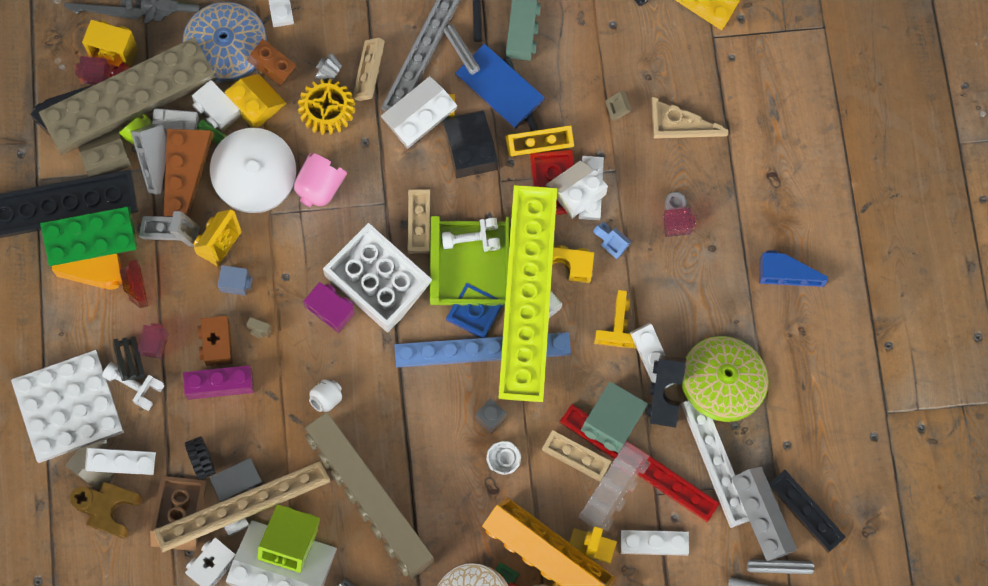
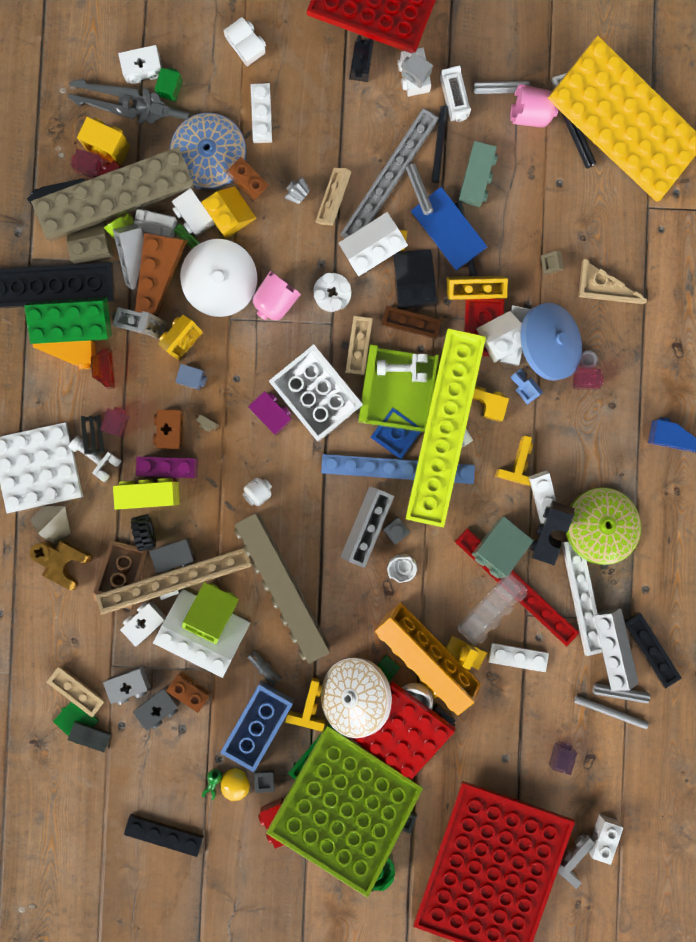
camera: 10 degrees right, 15 degrees up
white plate [85,448,156,475] -> none
yellow gear [298,78,355,135] -> none
tan plate [542,430,611,482] -> none
none -> neon yellow brick [113,478,180,510]
none -> white plate [313,273,351,312]
none -> light grey brick [340,487,394,568]
none -> reddish brown plate [382,306,442,340]
none -> medium blue dish [521,303,582,381]

